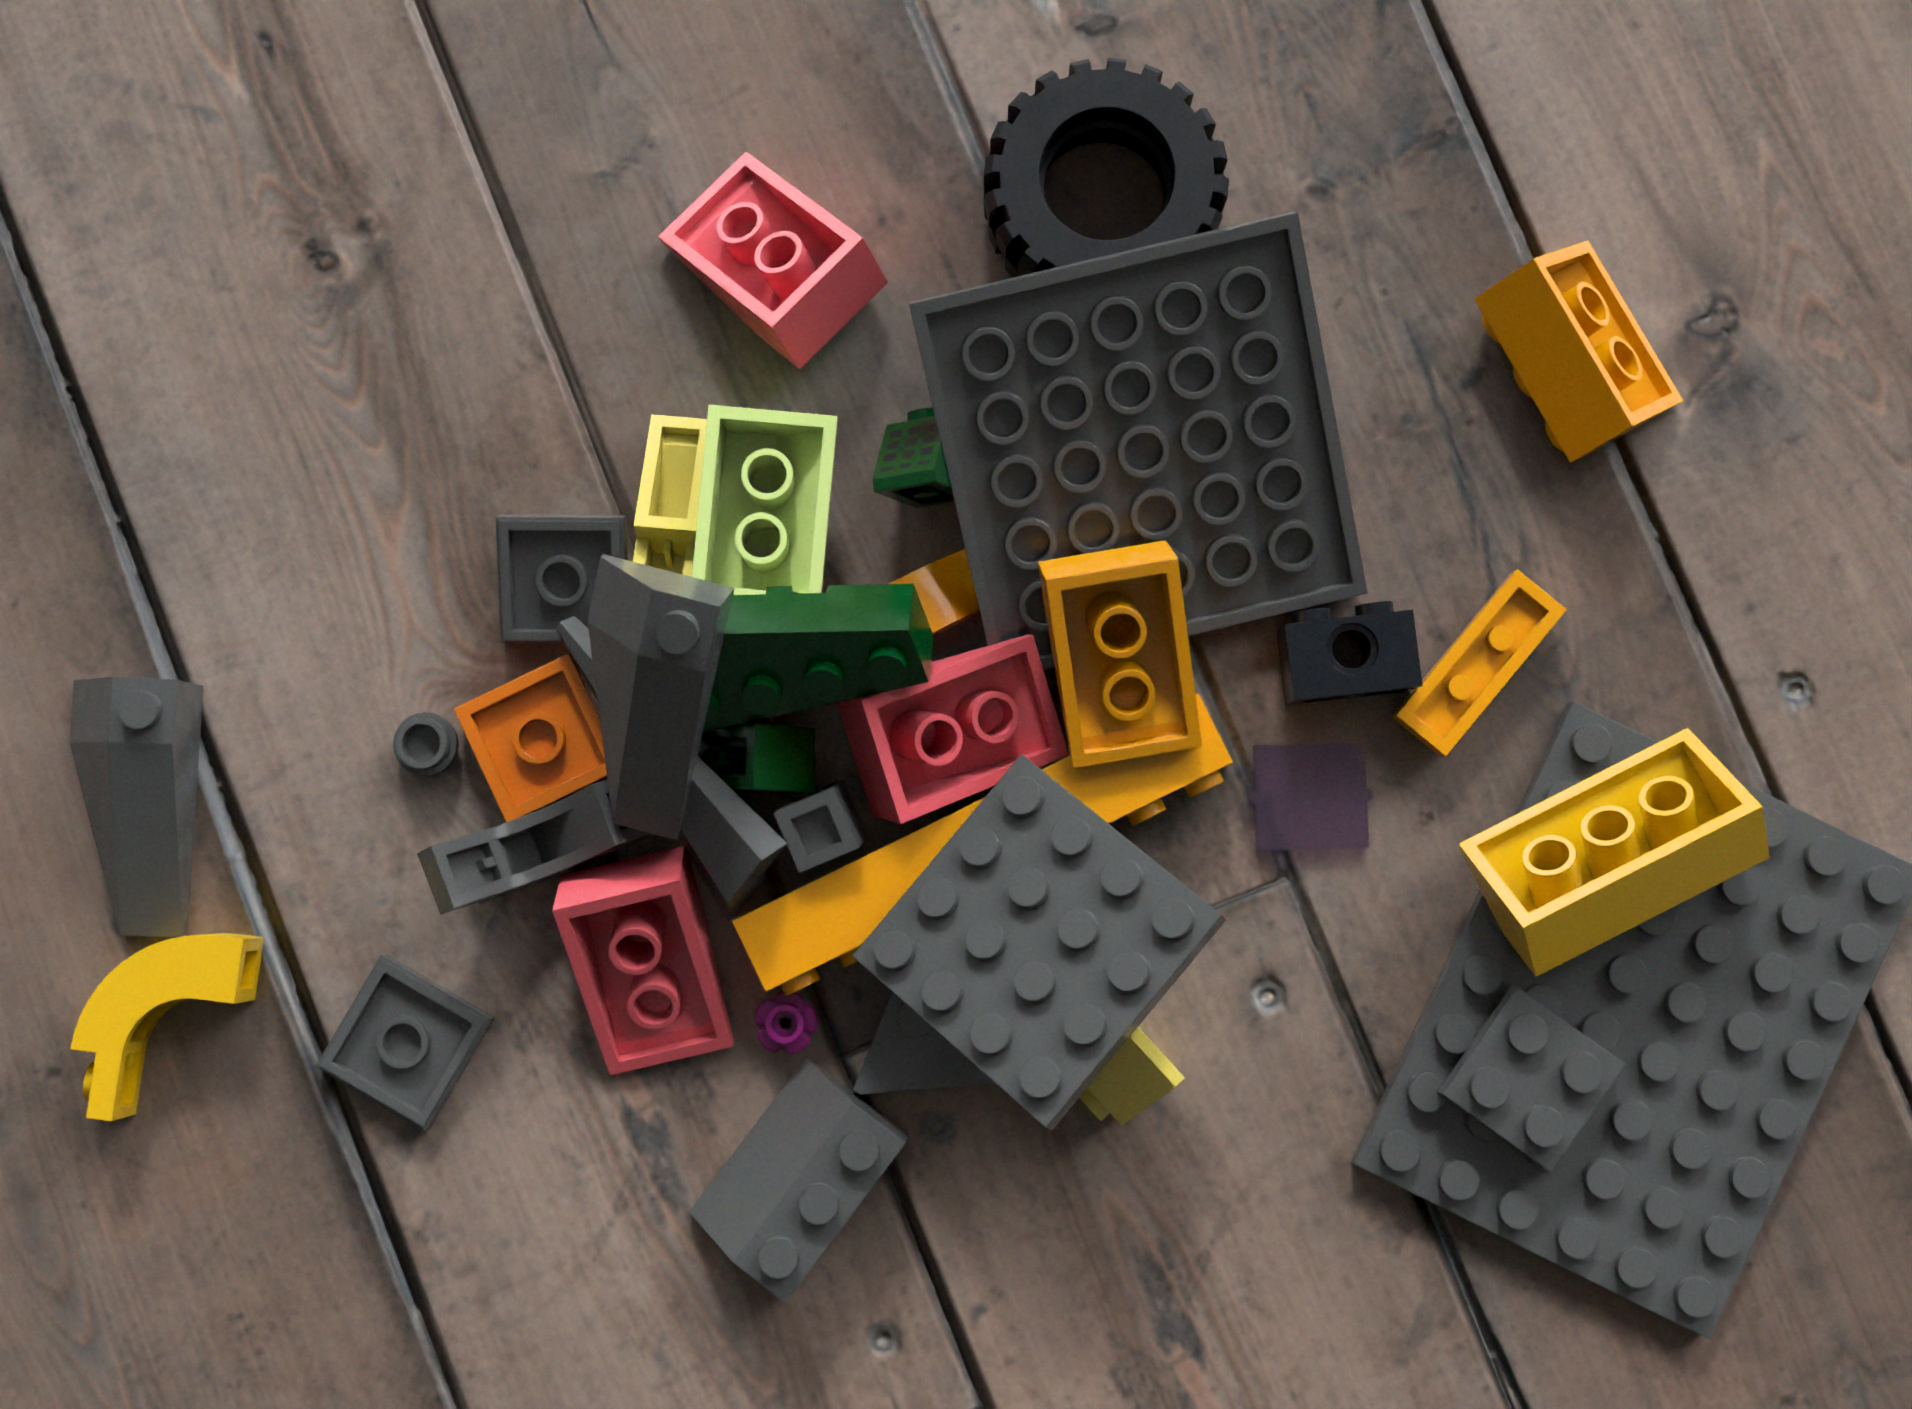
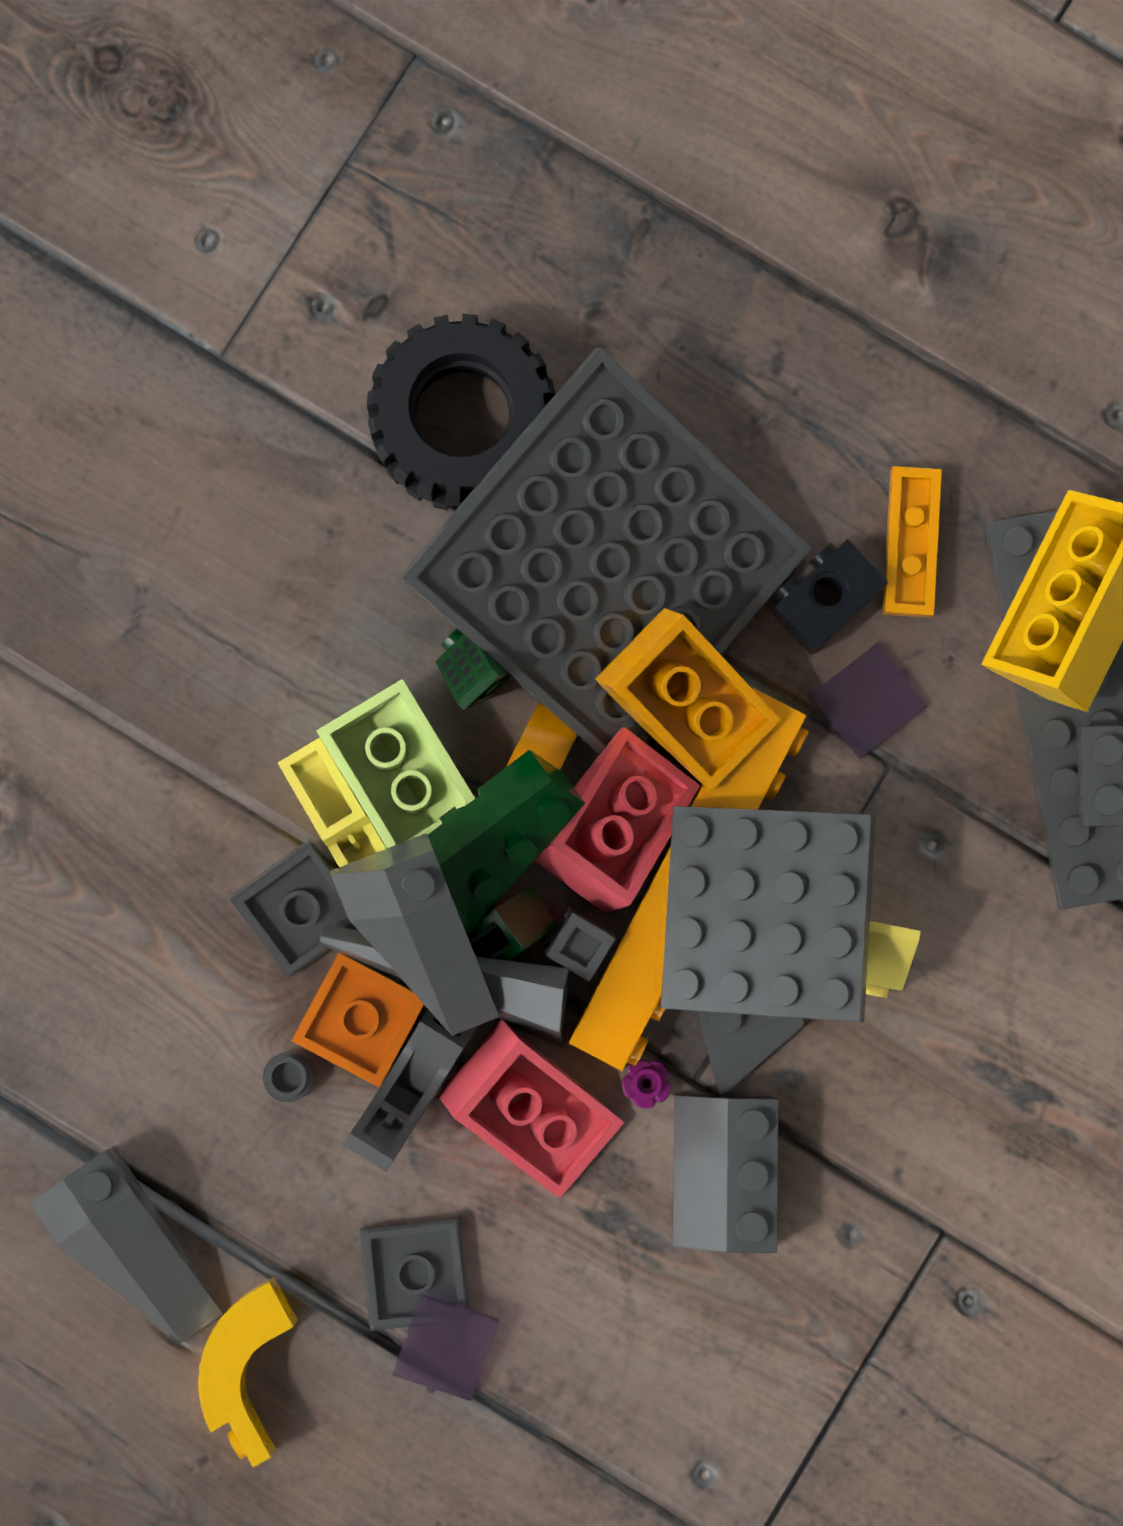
camera: 50 degrees left, 0 degrees up
coral slope [658,152,888,369] -> none
light orange slope [1474,240,1683,463] -> none
none -> clear purple piece [392,1293,500,1401]

